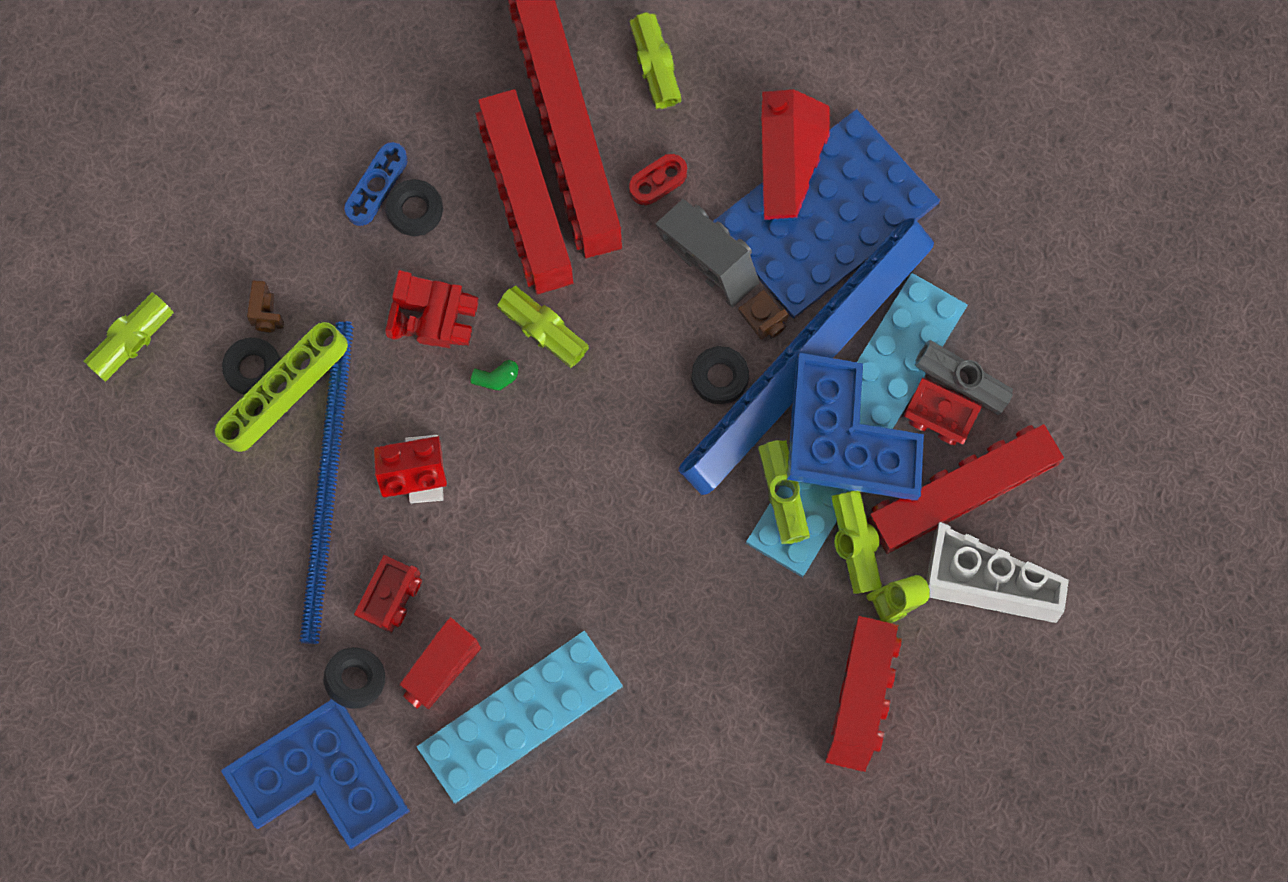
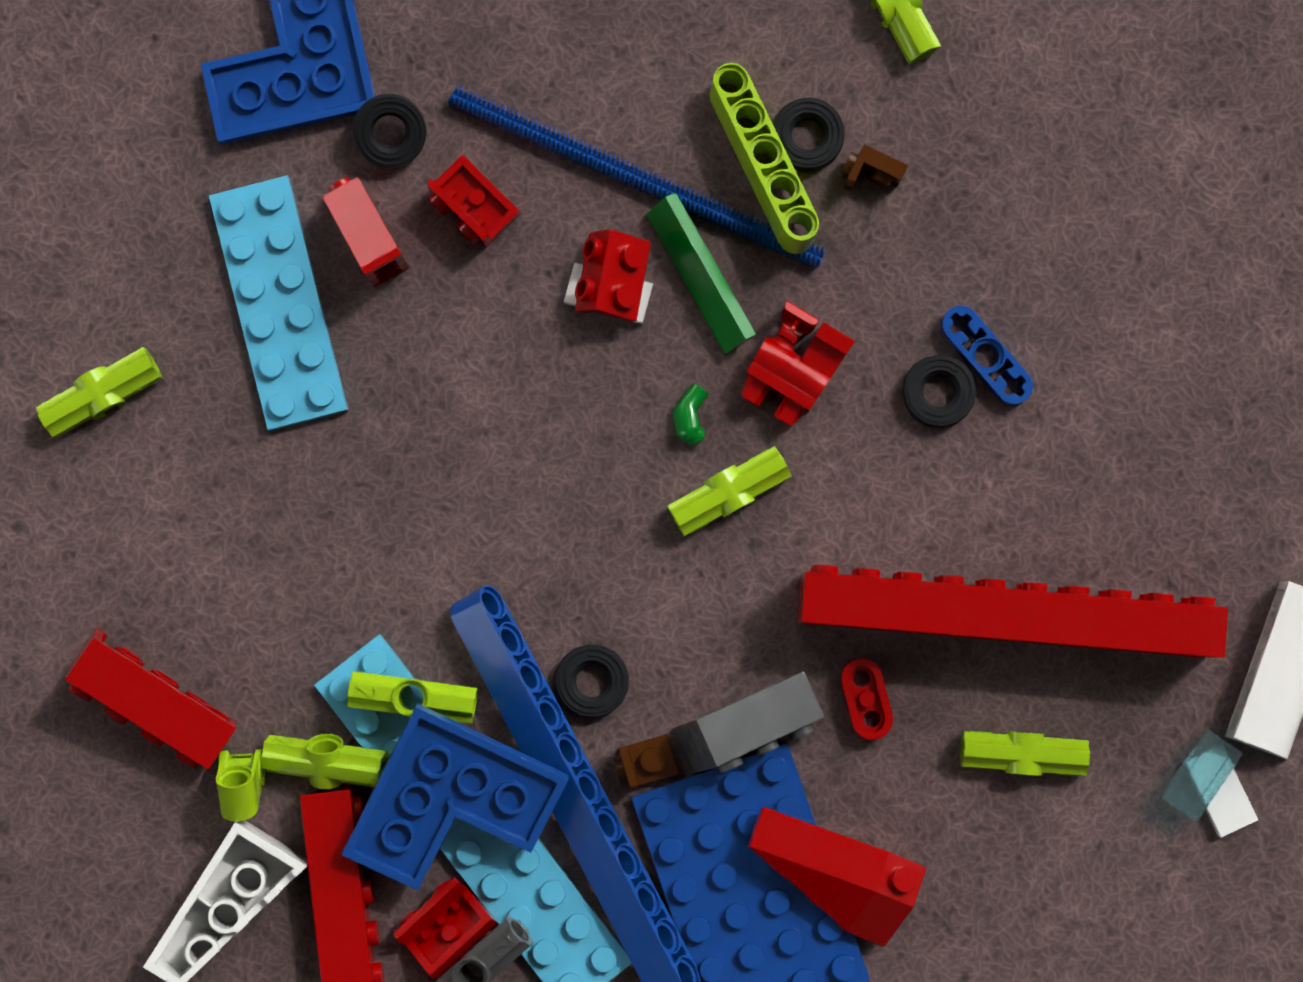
camera: 110 degrees right, 10 degrees up
red brick [475,89,574,295] -> none
none -> lime piece [36,347,163,439]
none -> green tile [646,193,756,355]

